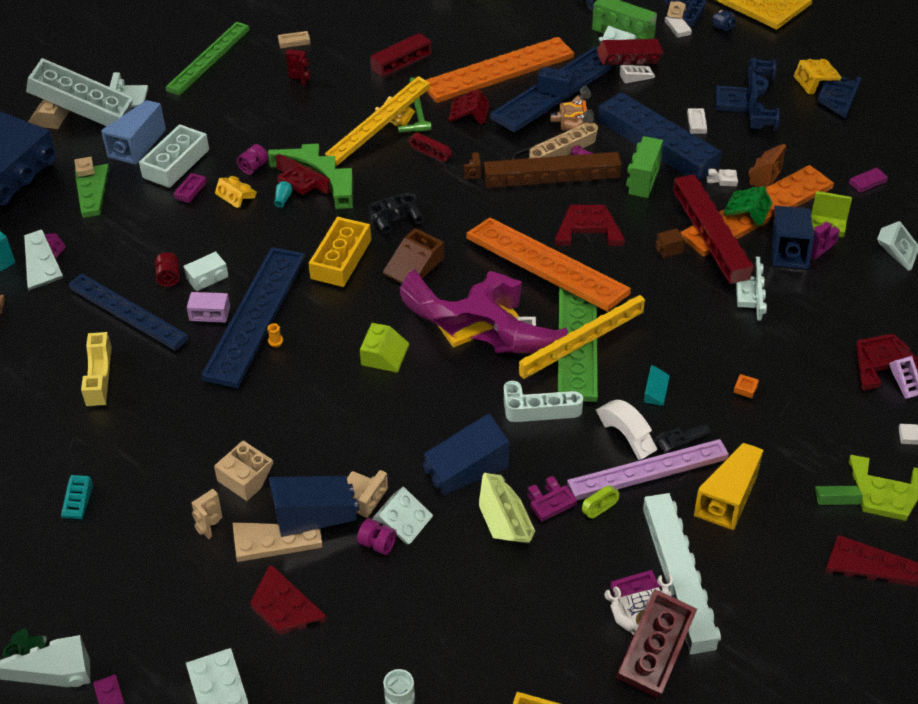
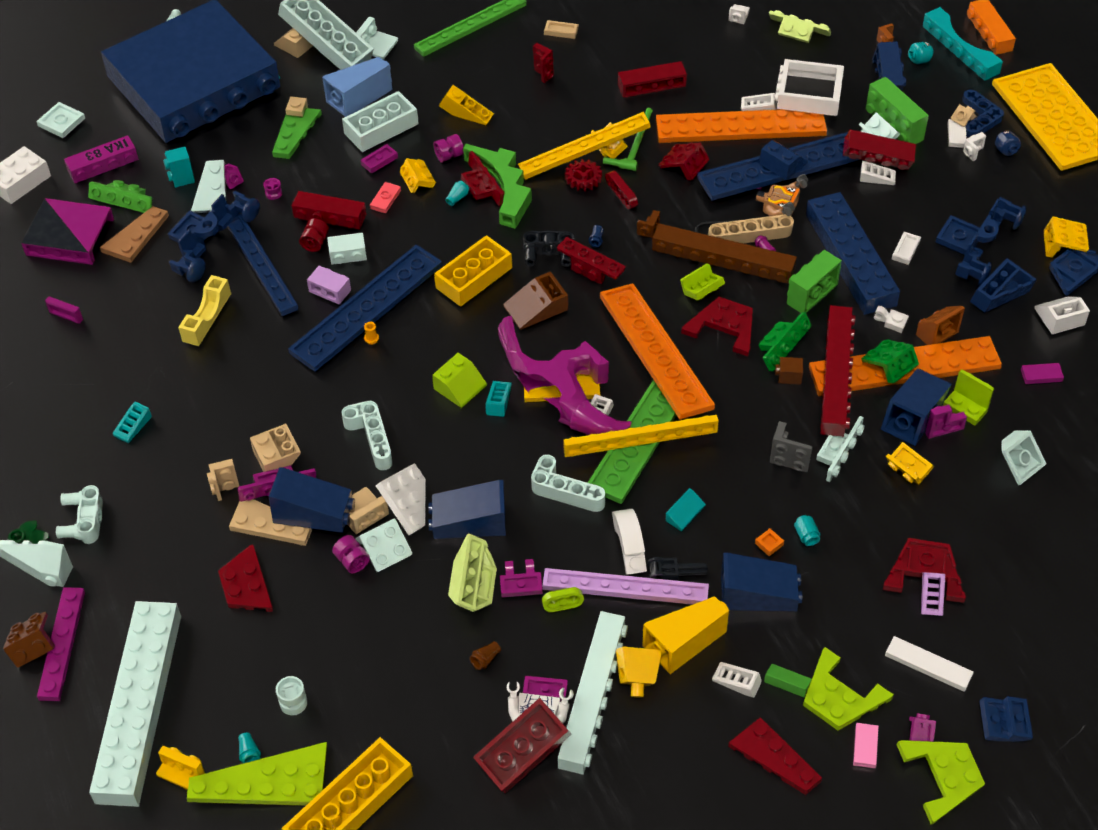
camera: 25 degrees right, 5 degrees up
none -> light aqua piece [56,485,103,544]
none -> dark blue piece [168,191,260,283]
none -> magenta bracket [238,465,316,502]
none -> magenta wheel [263,178,282,200]
none -> dark red brick [291,191,366,229]
none -> light aqua beam [342,401,392,470]
none -> coral plate [370,182,401,214]
none -> white plate [376,463,426,535]
none -> yellow slope [439,85,494,125]
none -> reddish brown cone [470,641,501,670]
none -> teal slope [486,381,512,417]
none -> dark red bracket [557,237,625,284]
none -> dark red gear [565,159,602,191]
none -> dark blue pin [589,225,604,247]
none -> yellow torso [616,647,661,698]
none -> lime bracket [680,264,725,300]
none -> white slope [712,662,762,698]
none -> dark blue slope [721,553,802,611]
none -> white slope [741,93,777,111]
none -> green bracket [759,312,811,372]
none -> dark grey bracket [770,421,812,472]
none -> white window [775,59,844,116]
none -> teal brick [794,515,820,546]
none -> yellow bracket [886,442,934,485]
none -> white bracket [963,132,986,161]
none -> dark blue wedge [970,258,1037,312]
none -> white slope [1034,297,1090,334]

